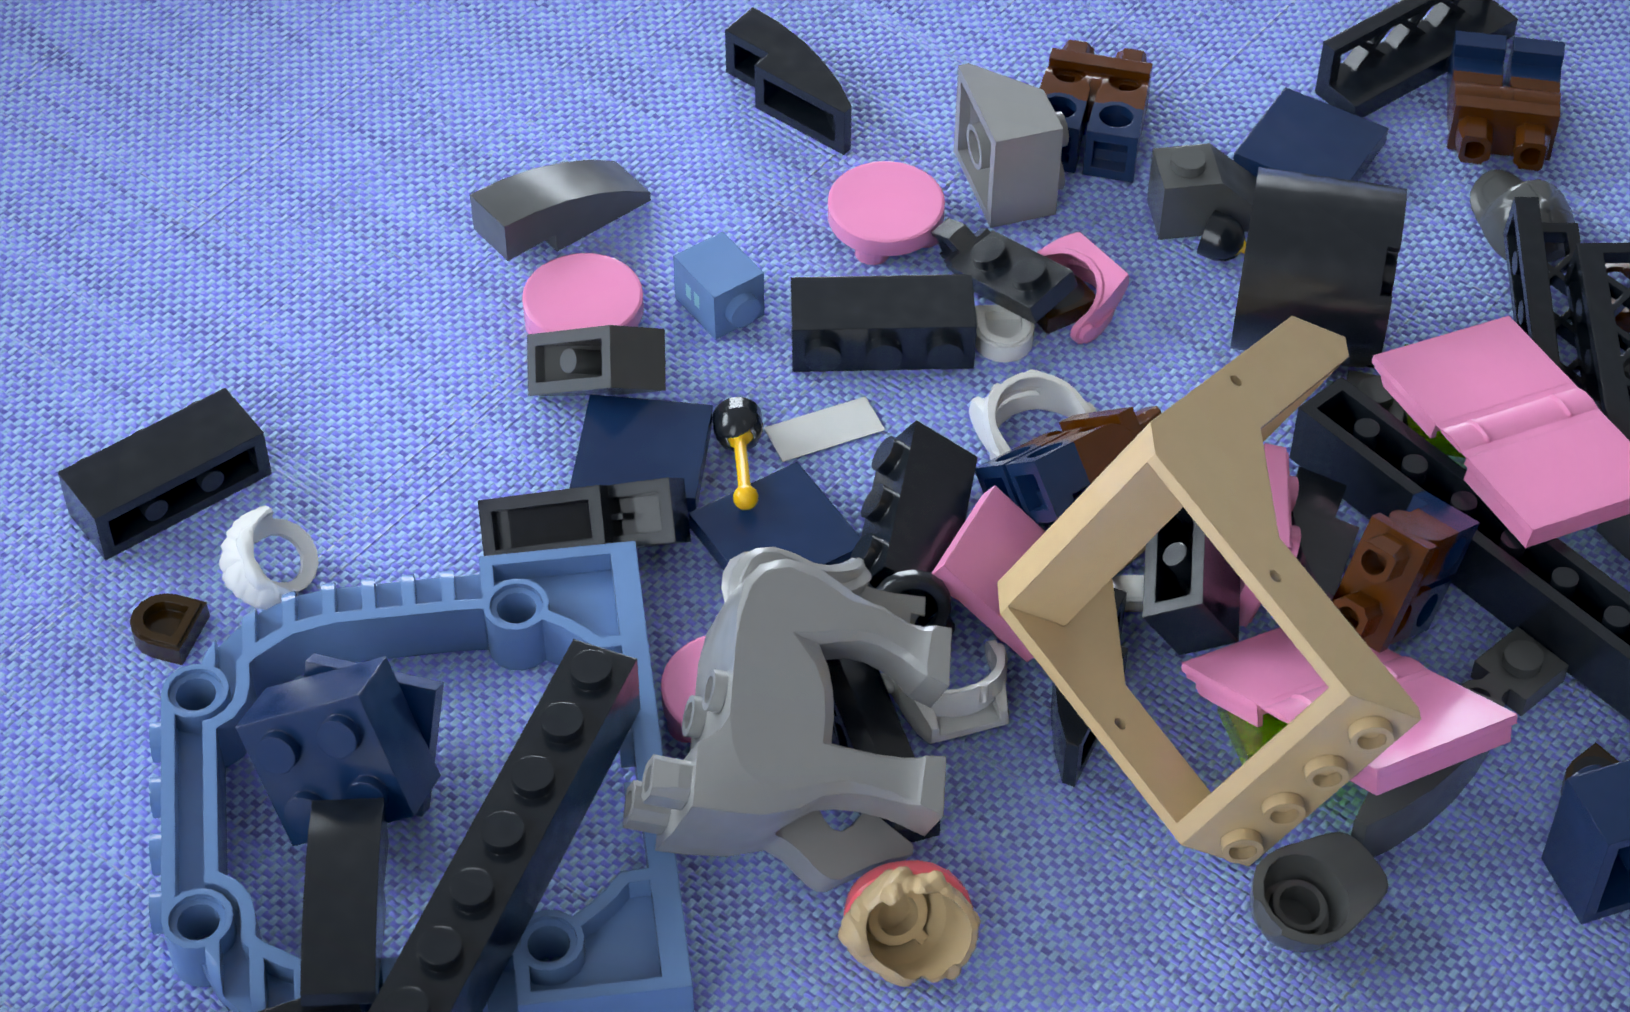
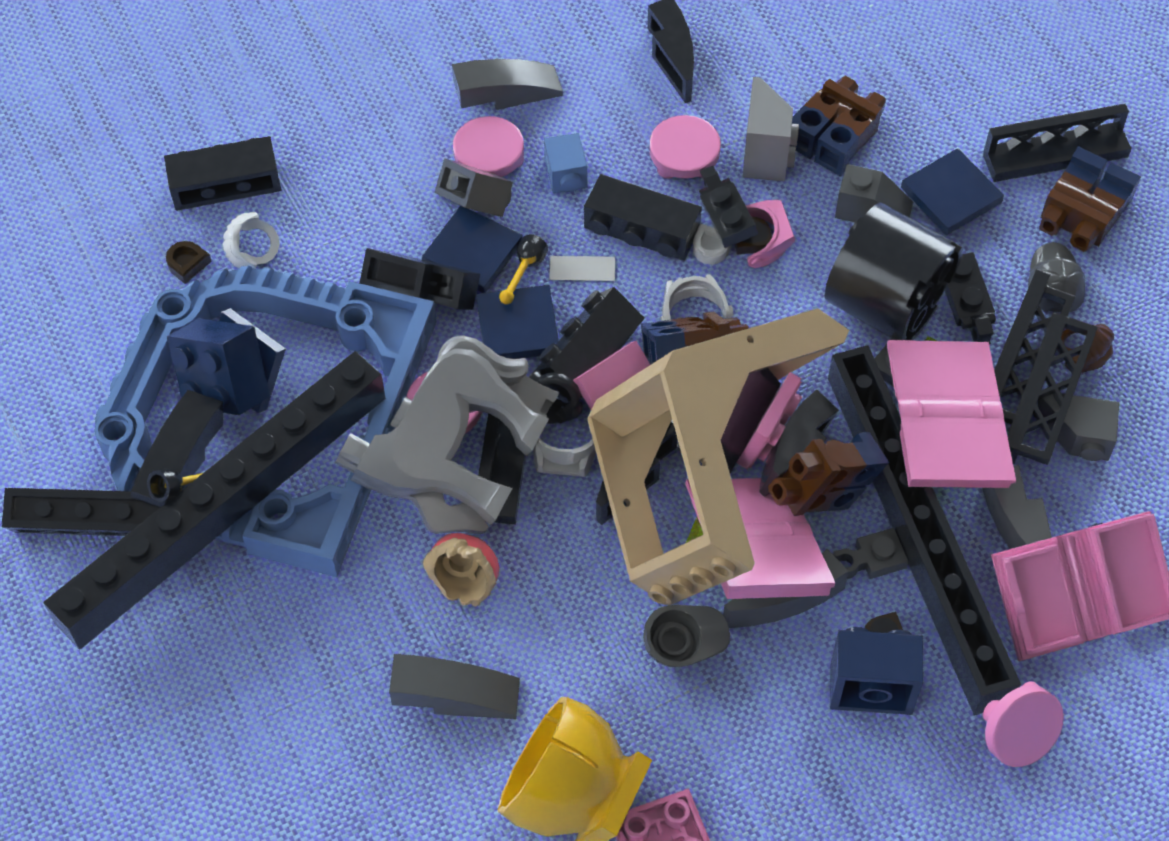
camera: 25 degrees right, 10 degrees up
none -> black hinge [147,468,203,503]
none -> black hinge [944,252,996,345]

